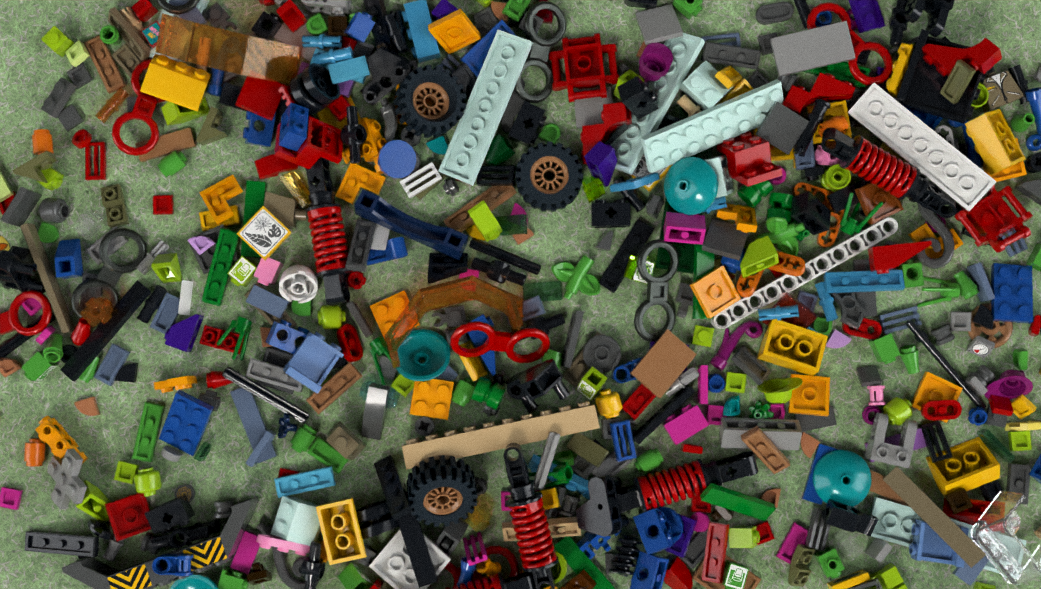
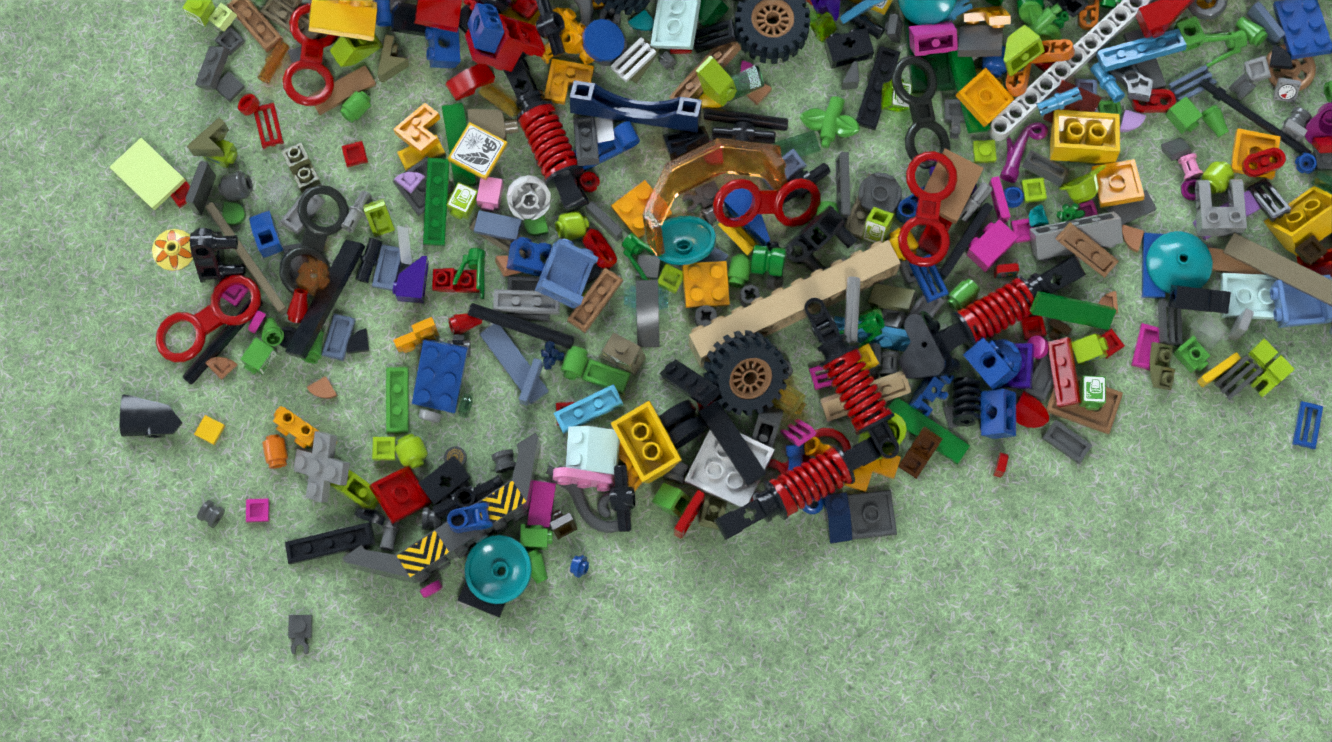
camera: 15 degrees left, 10 degrees down
orange brick [32,129,54,155] -> none
none -> dark grey bush [740,285,760,308]
none -> red bar [898,151,958,267]

